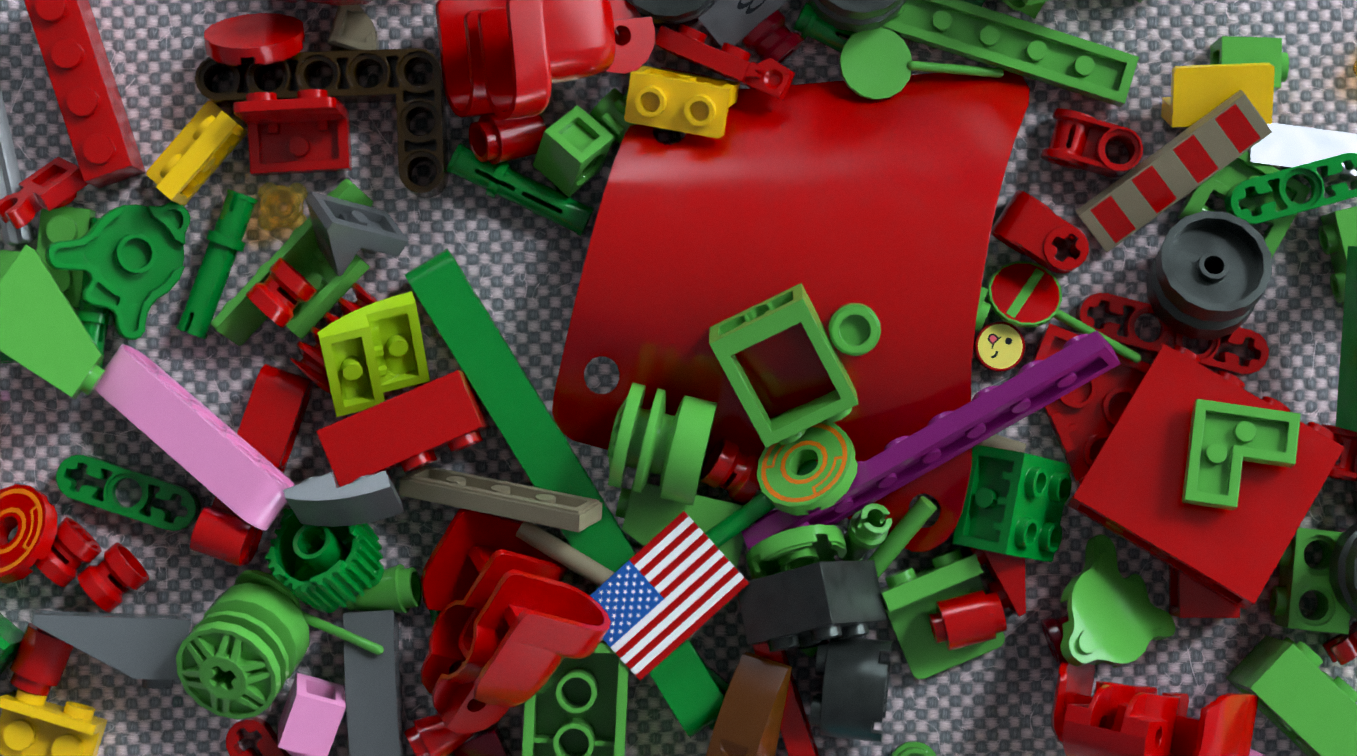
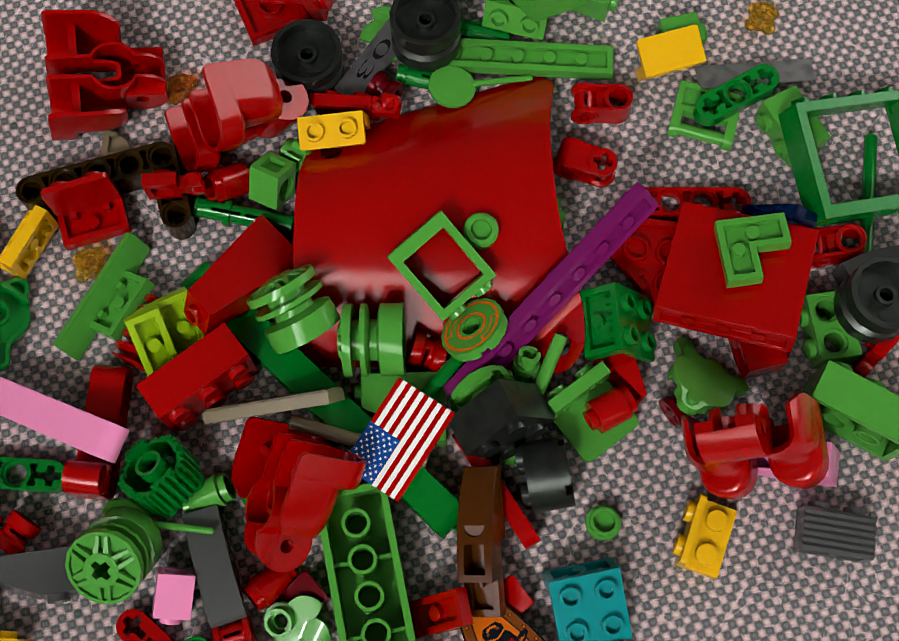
camera: 15 degrees left, 15 degrees down
green pin [176,189,258,339] -> none
red tile [204,13,305,66] -> none
red wheel [246,257,318,328] -> none
dark grey slope [283,470,404,527] -> none
dark grey slope [306,191,409,276] -> none
light yellow tile [973,322,1025,372] -> none
piece [988,261,1141,363] -> none
dark tan tile [1076,90,1272,252] -> none
pearl dark grey wheel [1146,211,1272,340] -> none
none -> red plate [142,169,205,200]
none -> red slope [184,215,293,335]
none -> bright green wheel [246,264,341,354]
none -> clear blue tile [741,204,818,227]

